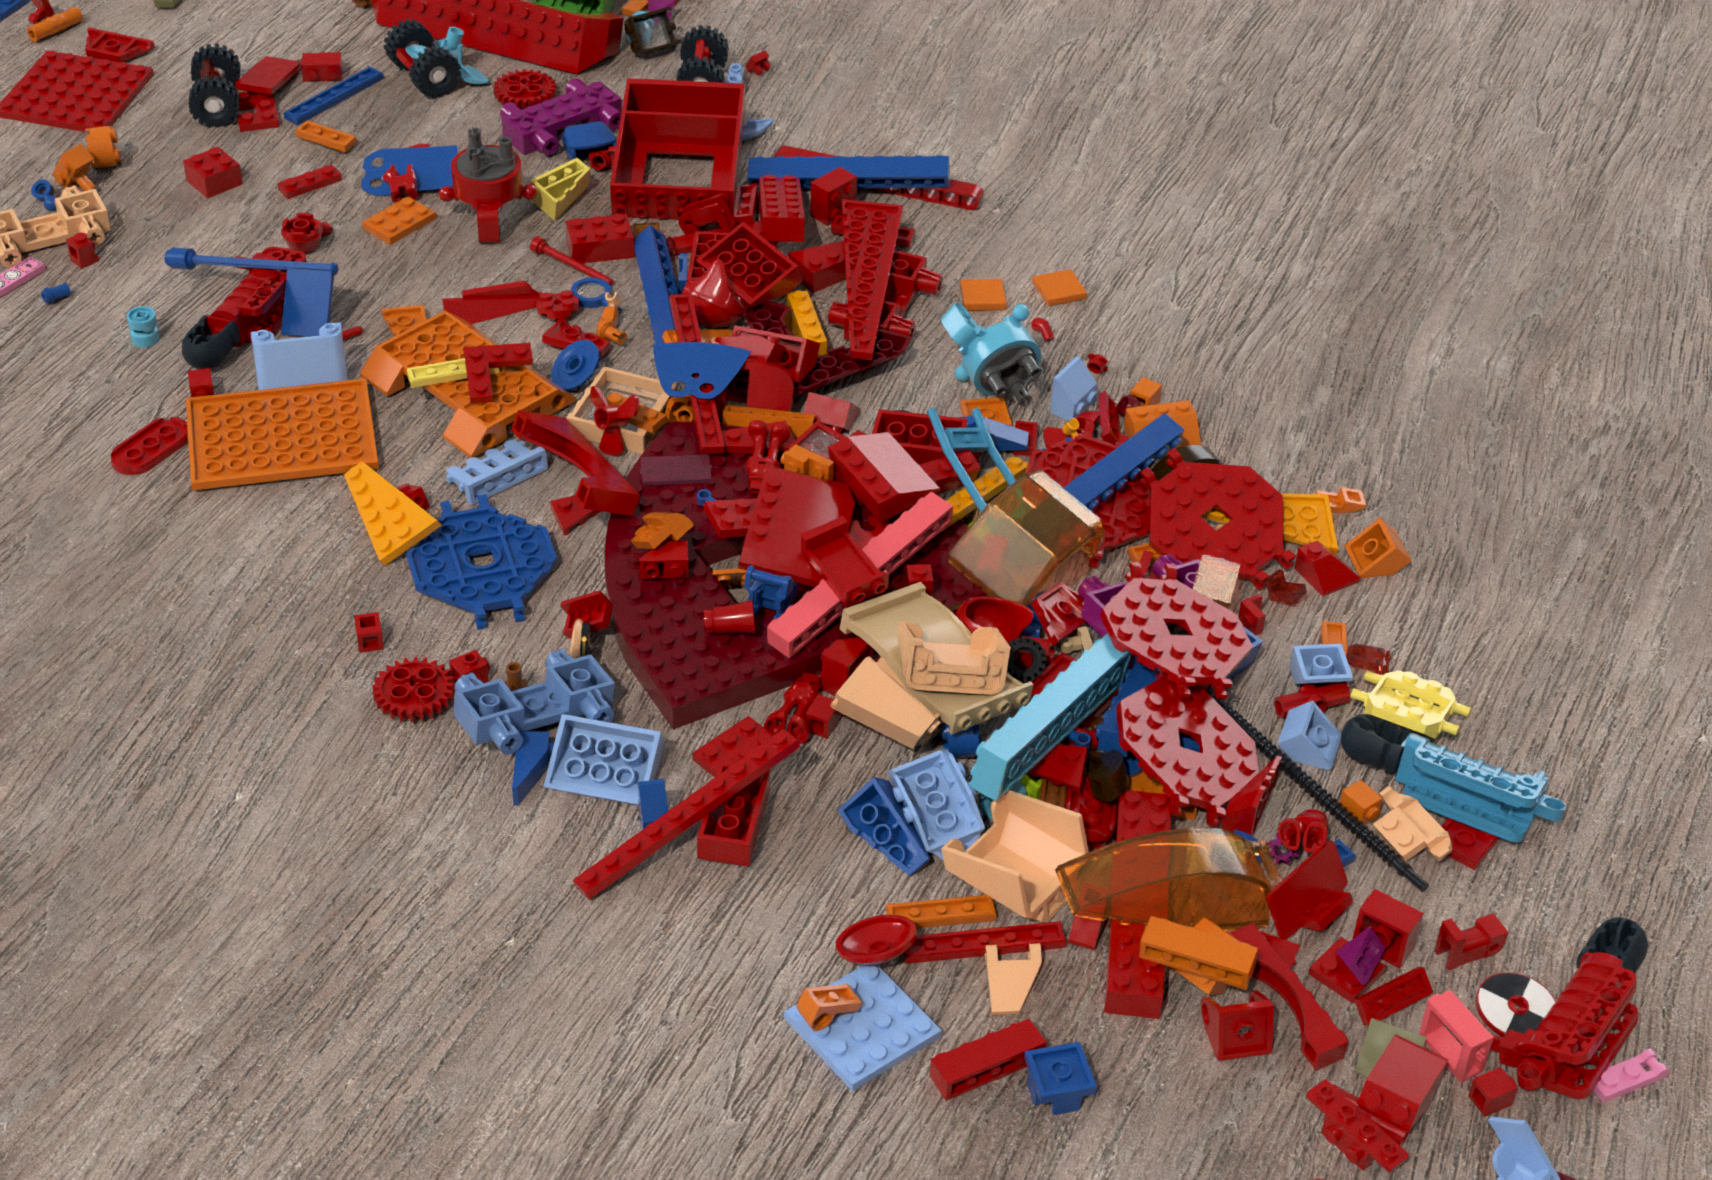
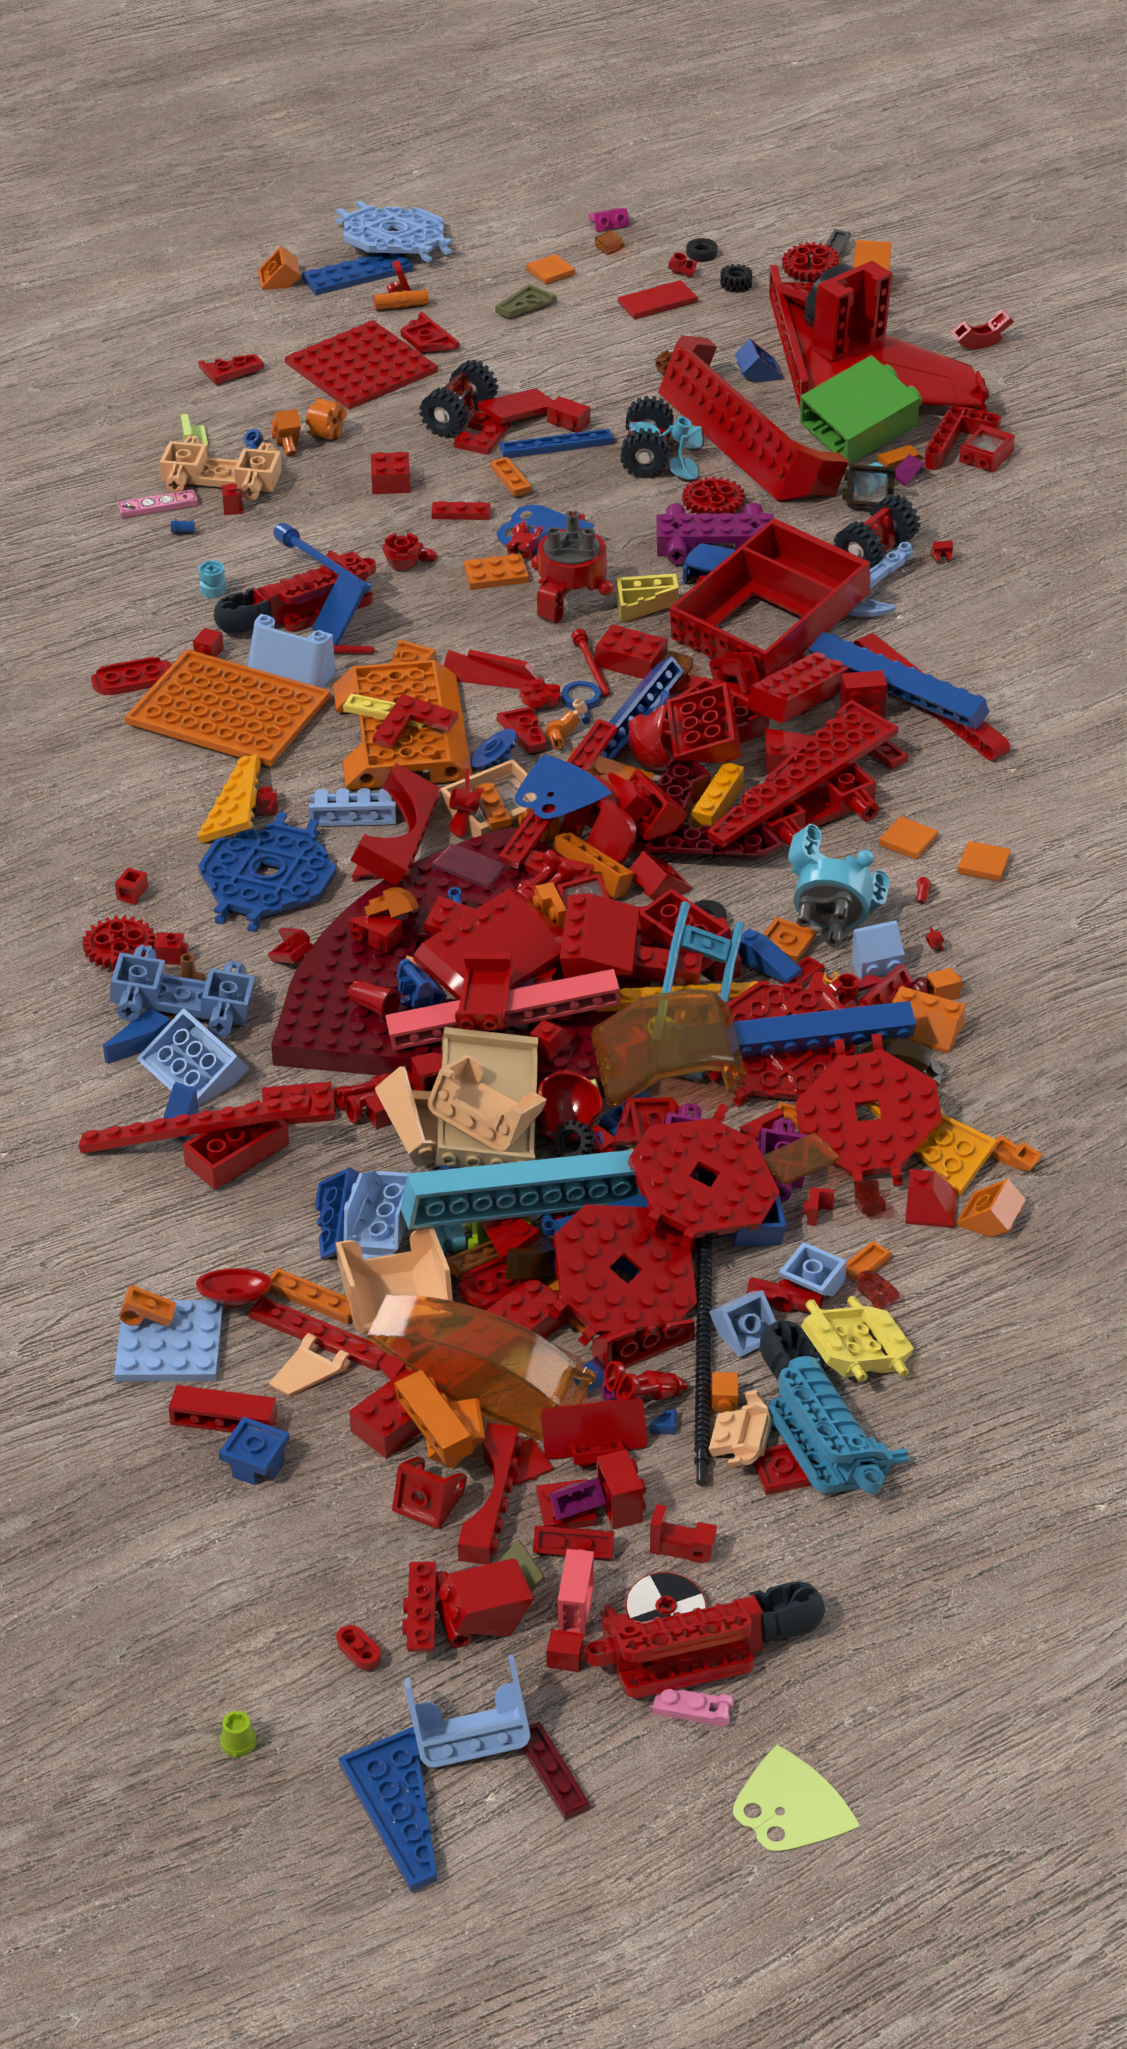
camera: 40 degrees right, 0 degrees up
piece [569,619,592,659] -> none

